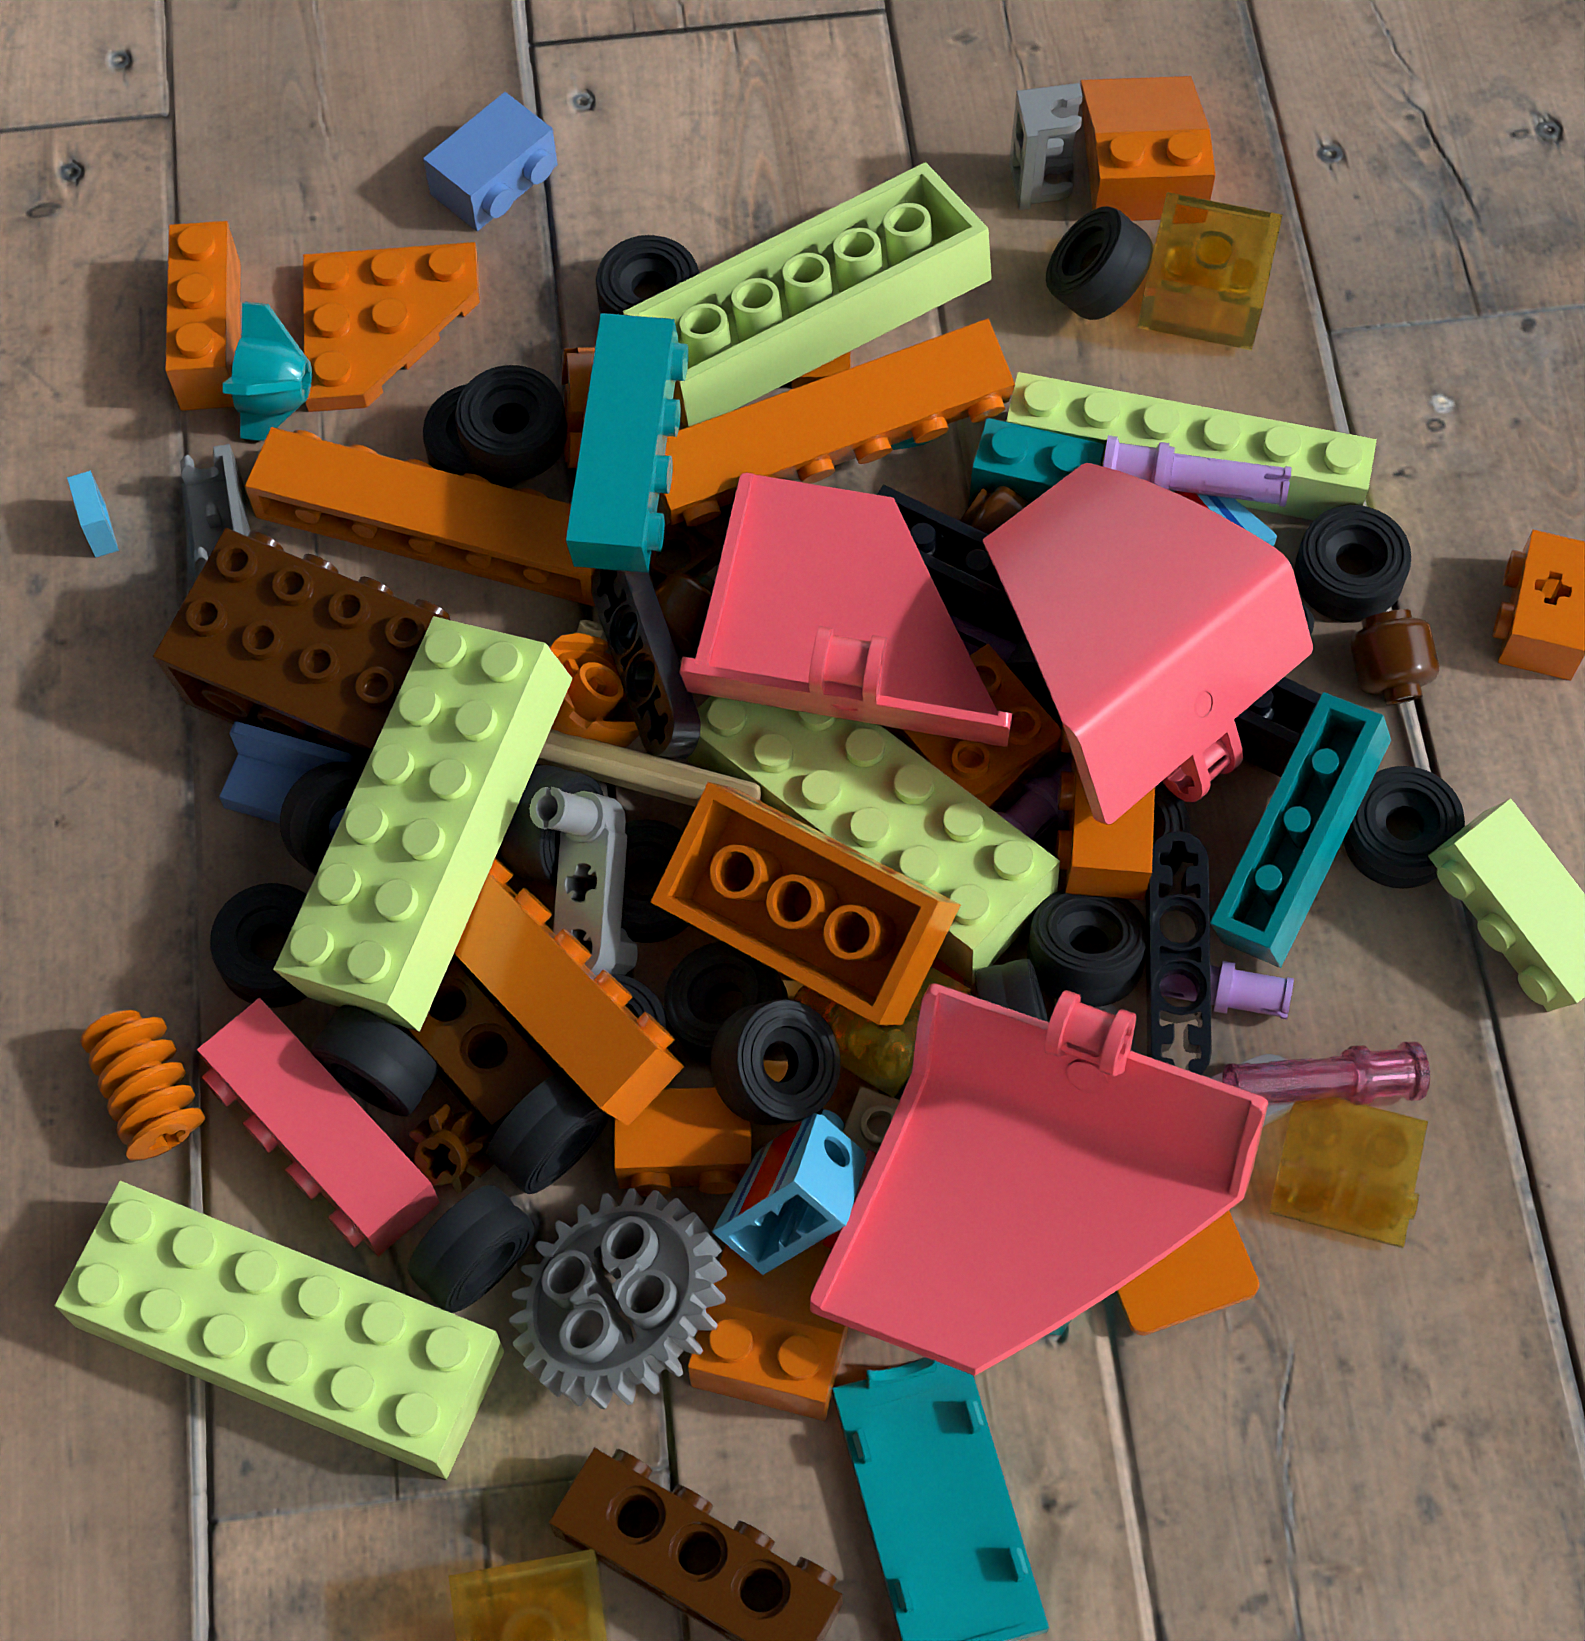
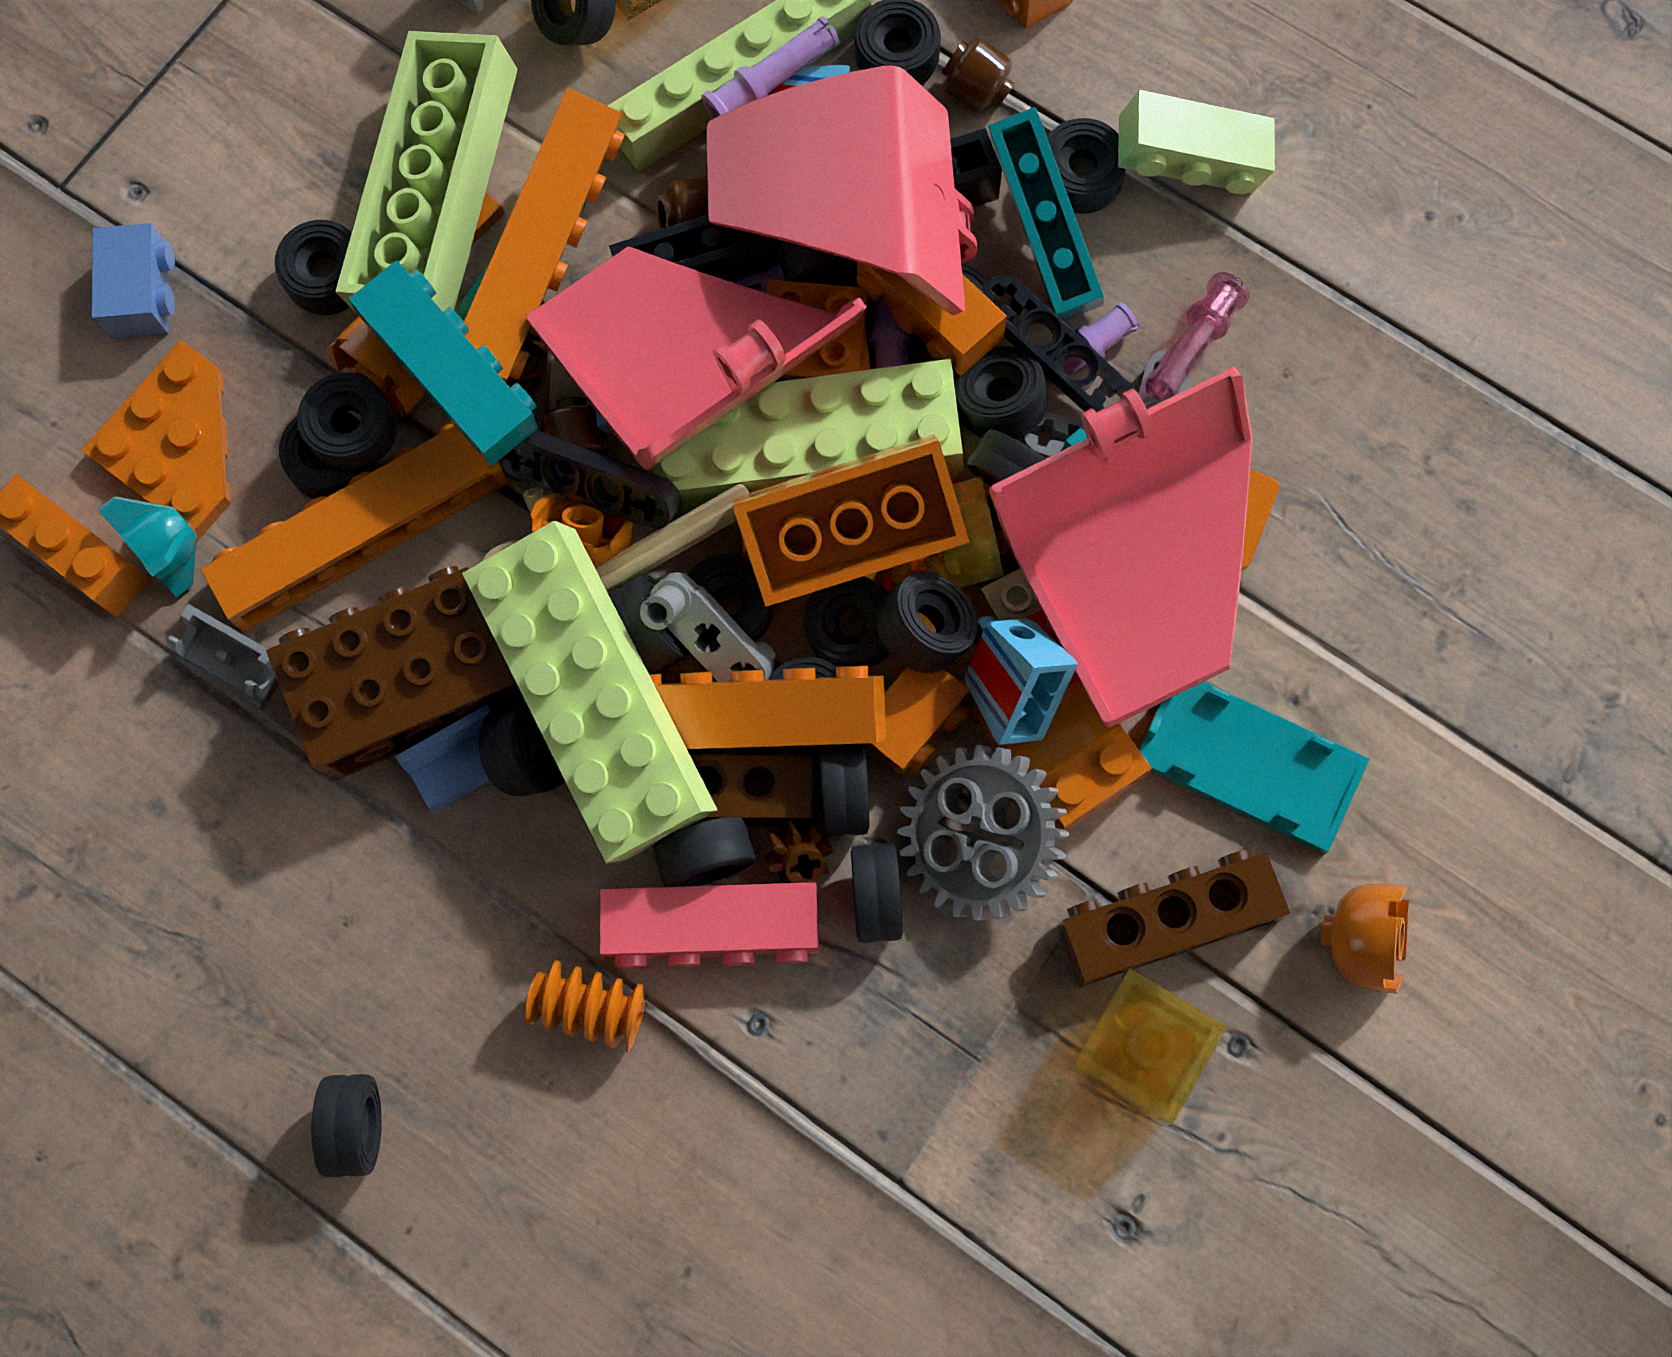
camera: 45 degrees left, 10 degrees up
yellowish green brick [55,1181,505,1480] -> none
medium azure tile [67,470,119,558] -> none
black tyre [210,883,307,1008] -> none
teal brick [969,418,1105,506] -> none
clear yellow hinge [1269,1088,1428,1248] -> none

